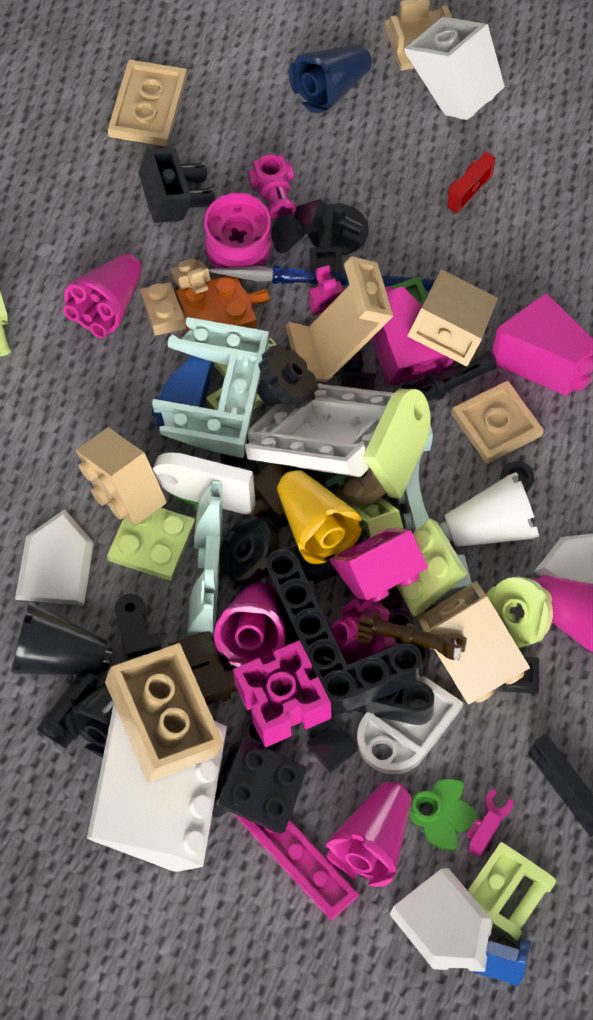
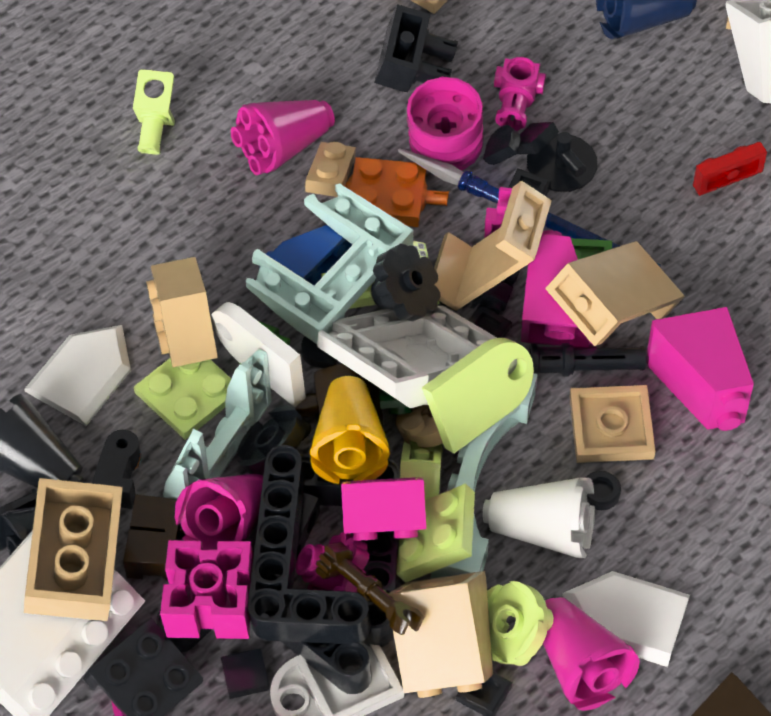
camera: 30 degrees right, 5 degrees down
tan plate [170,259,211,294] -> none

